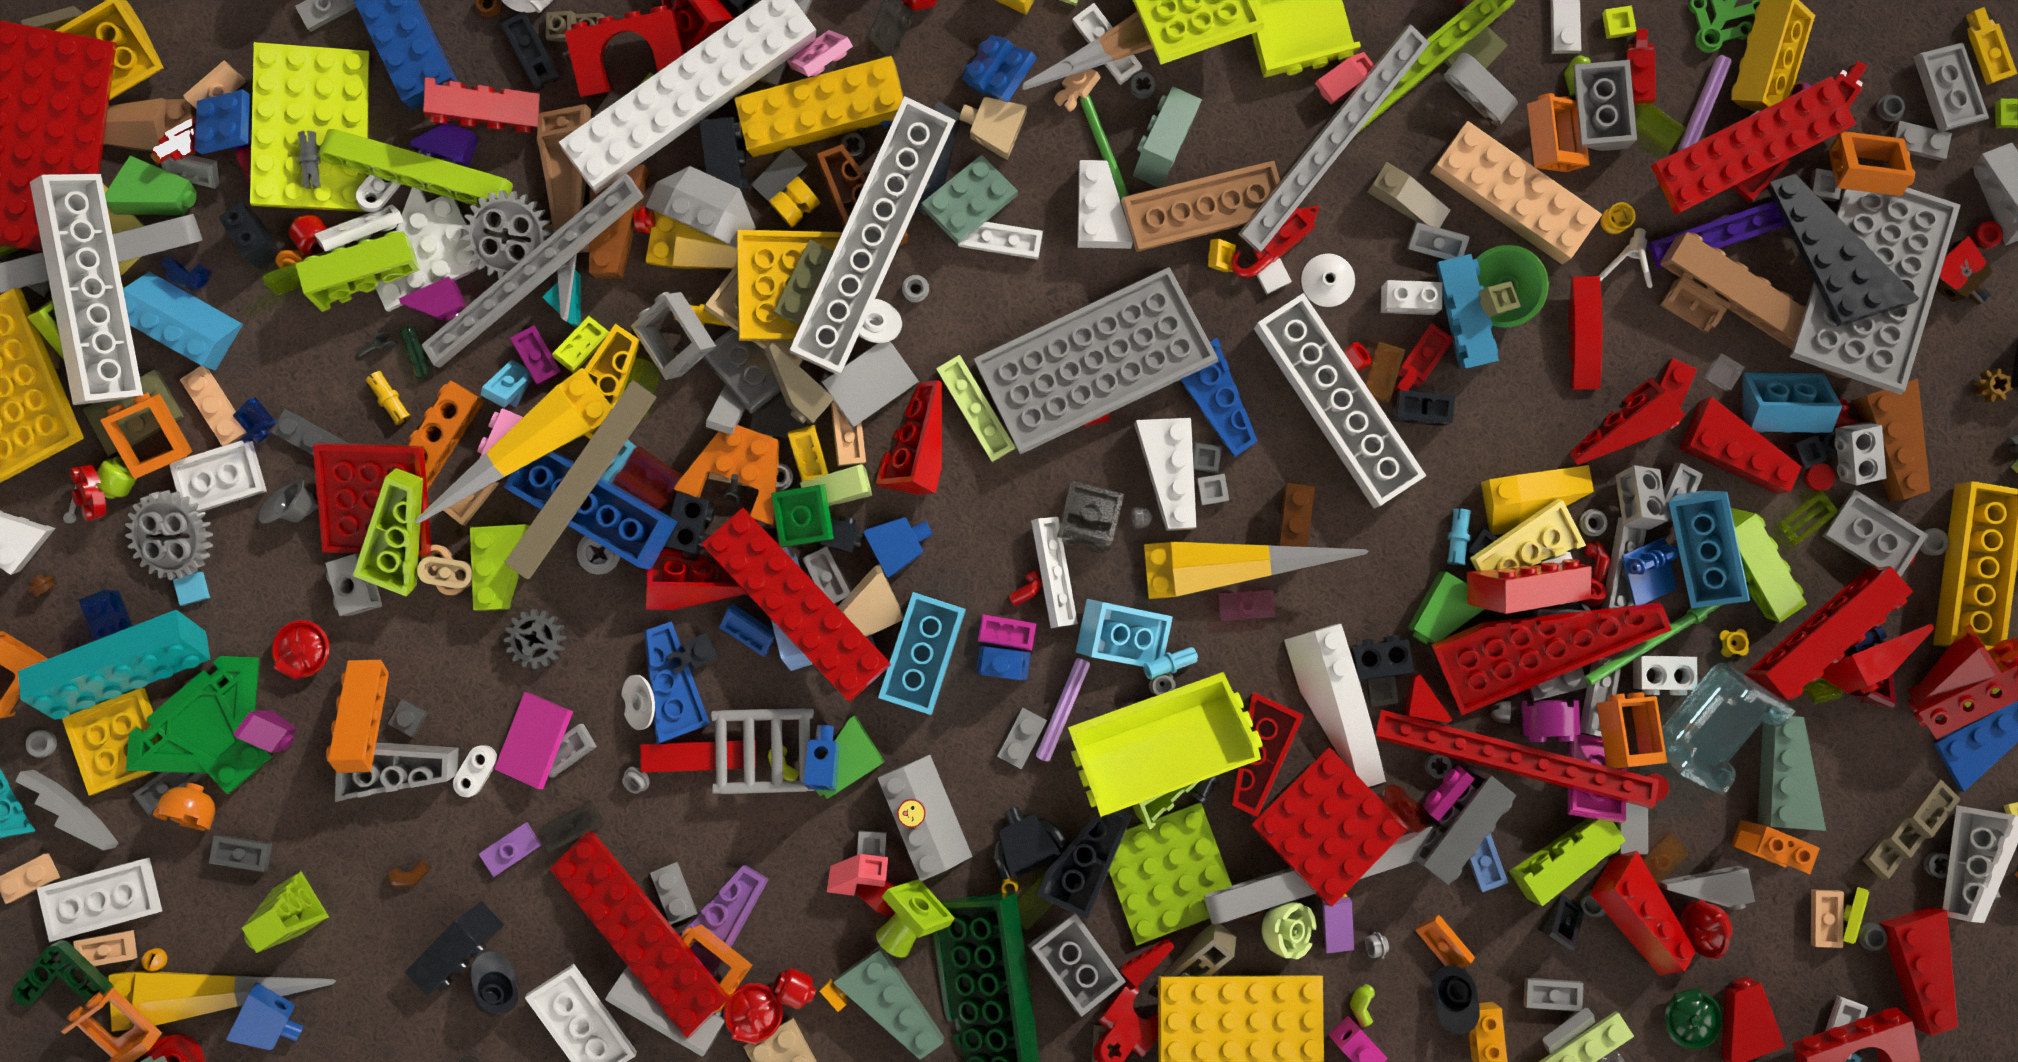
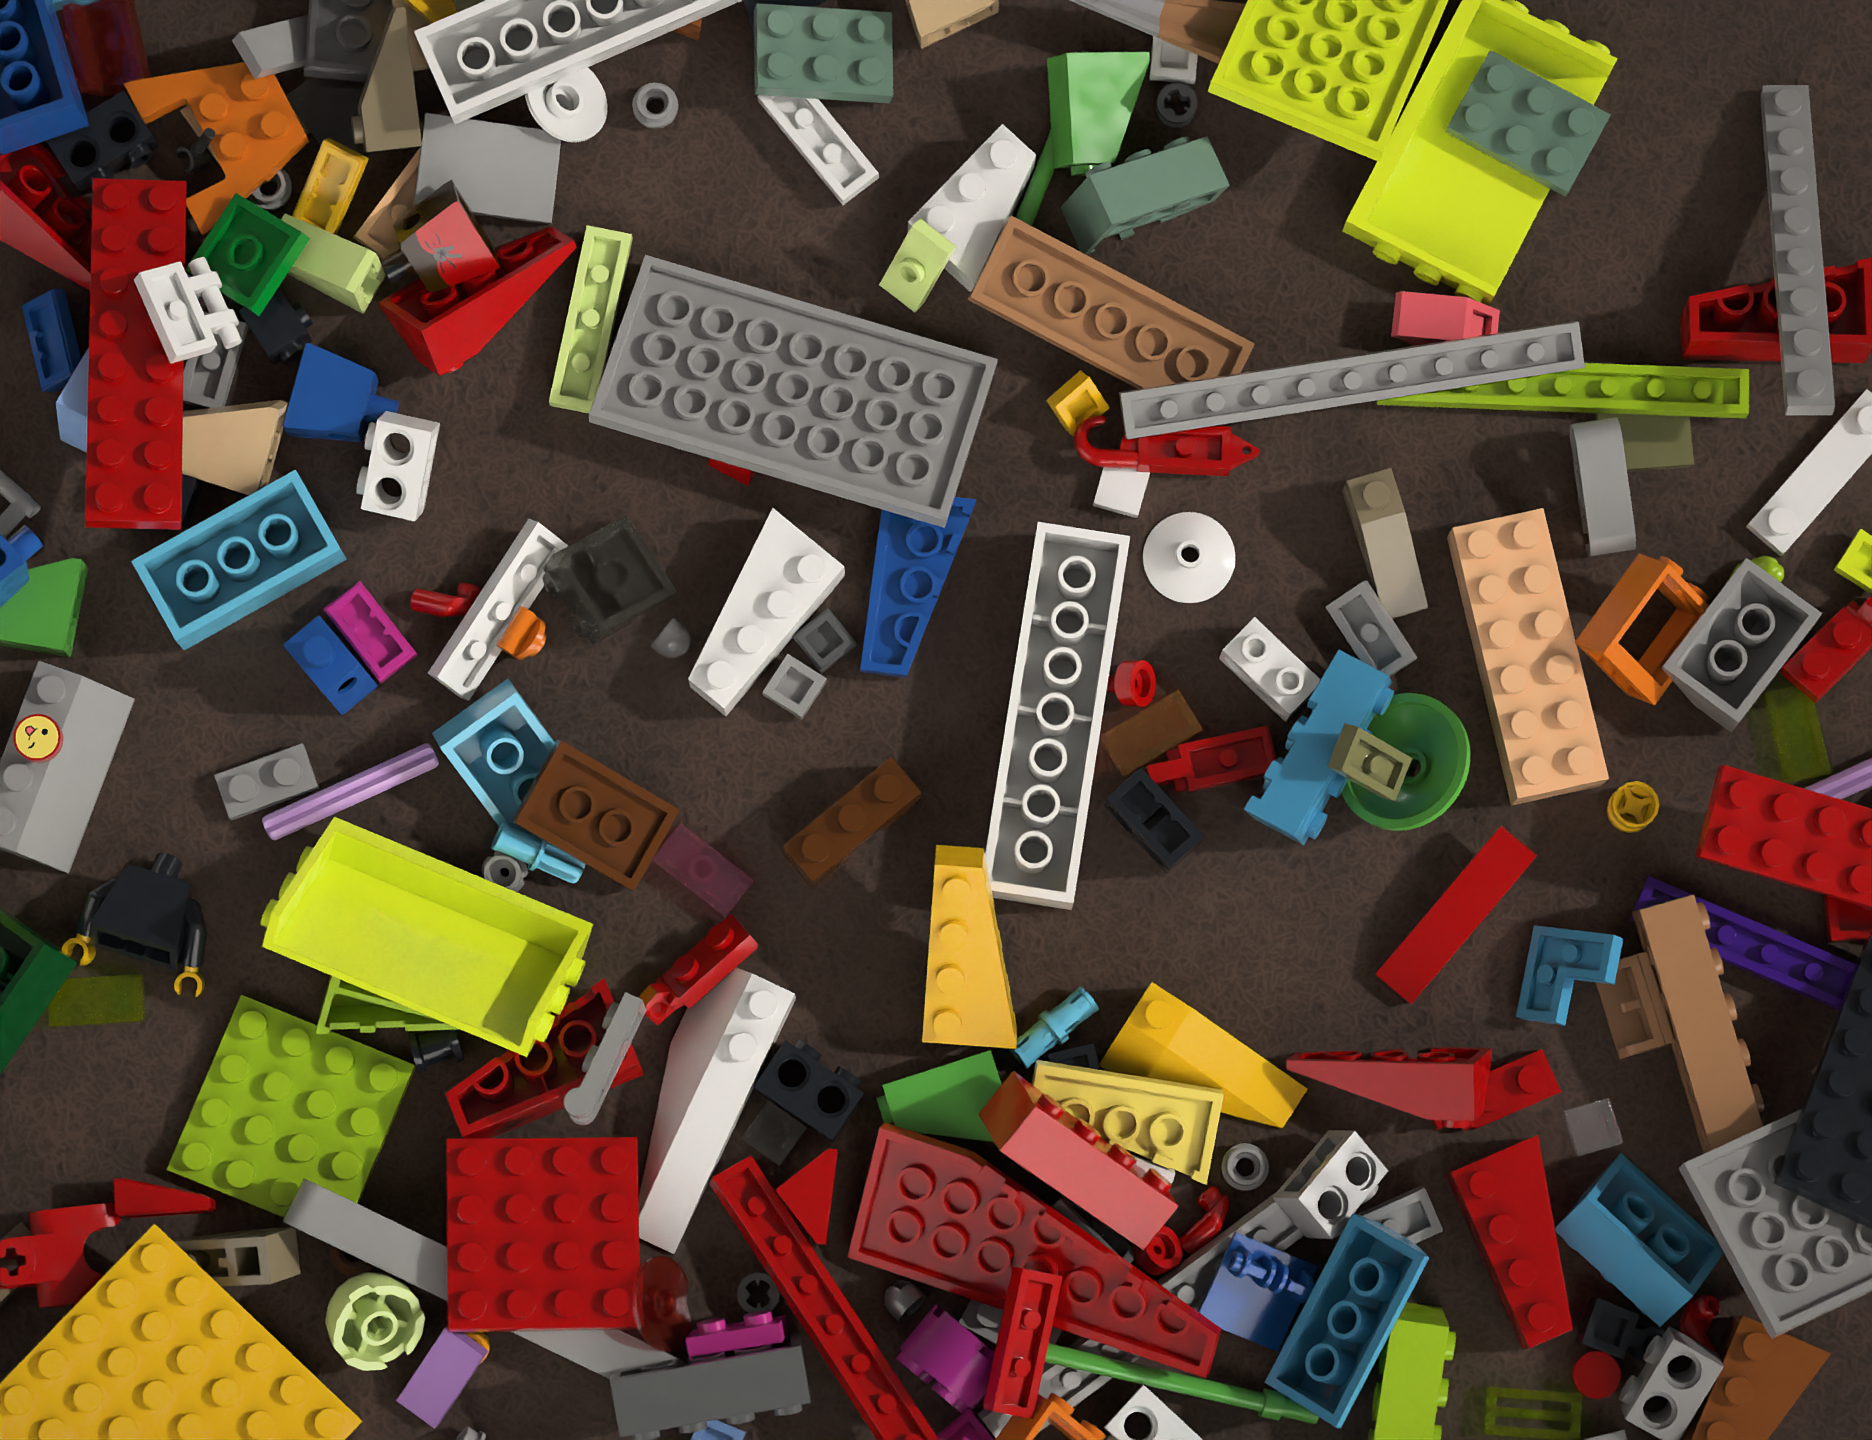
camera: 40 degrees right, 5 degrees down
light grey slope [1027,913,1126,1017] -> none
black wedge [1036,810,1132,919] -> none
light nougat plate [1054,69,1101,112] -> none
yellow plate [1144,542,1369,599] -> none
white plant [1599,228,1653,288] -> none
none -> white plate [134,257,242,364]
none -> white brick [357,411,440,521]
none -> torso [380,180,500,292]
none -> orange plate [496,606,547,660]
none -> reddish brown plate [511,740,680,891]
none -> light grey plate [564,992,647,1125]
none -> red hinge [638,914,758,1026]
none -> yellowish green plate [879,218,956,312]
none -> yellow wedge [922,845,1017,1049]
none -> red plate [983,1266,1063,1419]
none -> bright green slope [1047,52,1150,176]
none -> dark azure plate [1516,925,1623,1026]

